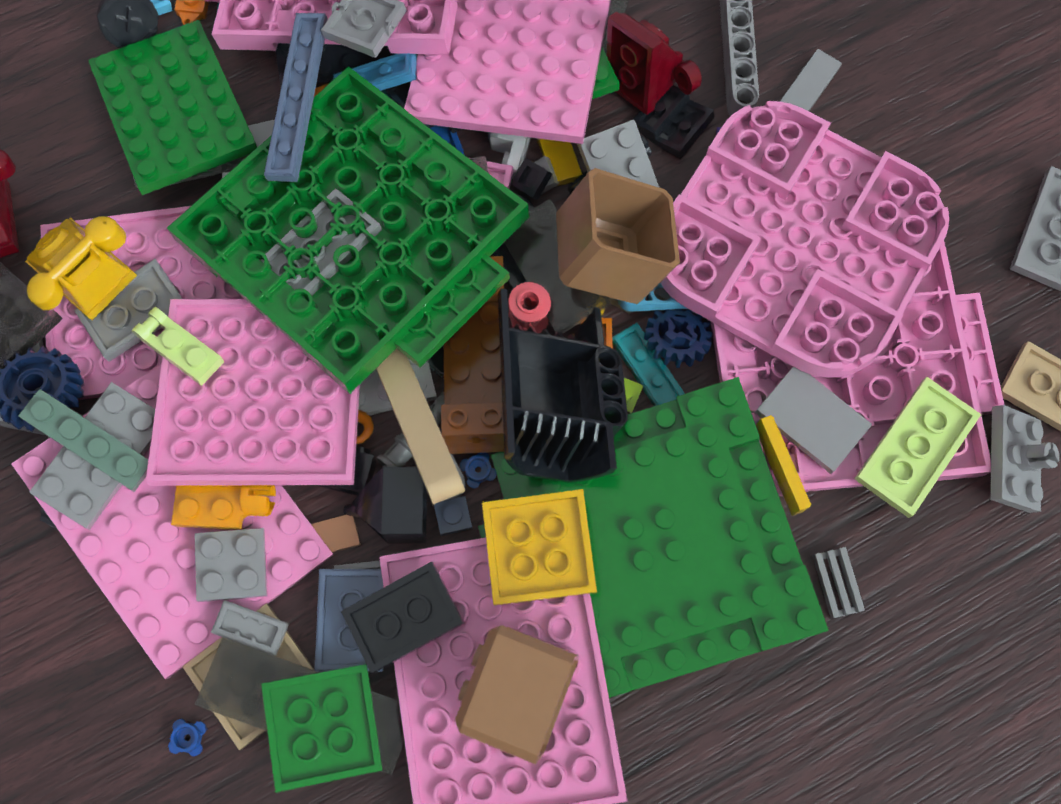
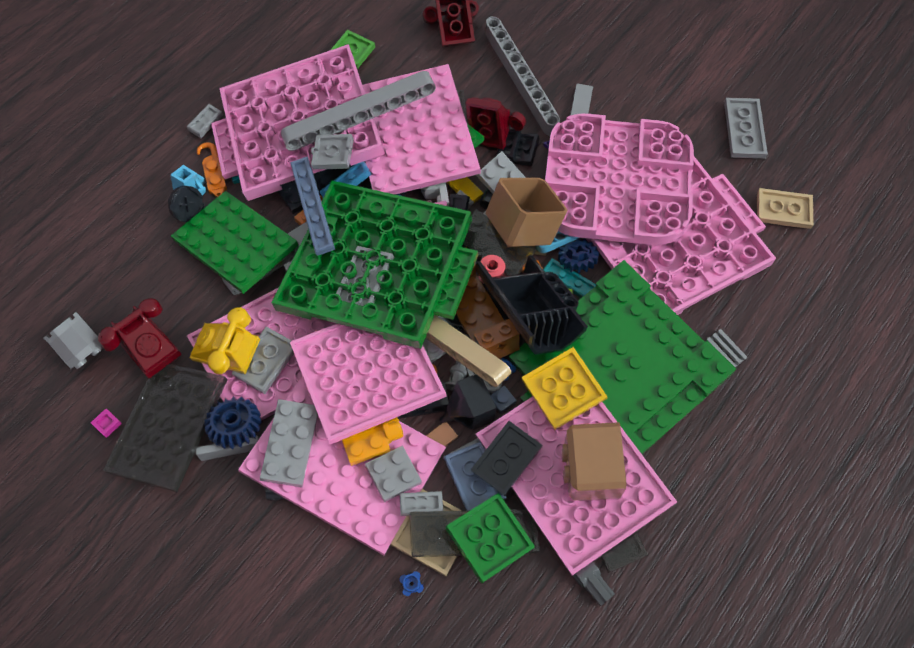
camera: 20 degrees left, 10 degrees down
sand green plate [18,389,148,492] -> none
yellowish green plate [131,307,224,386] -> none
light grey tile [755,367,872,474] -> none
yellow tile [756,415,811,516] -> none
yellowish green plate [854,377,982,518] -> none
light grey plate [991,405,1060,513] -> none

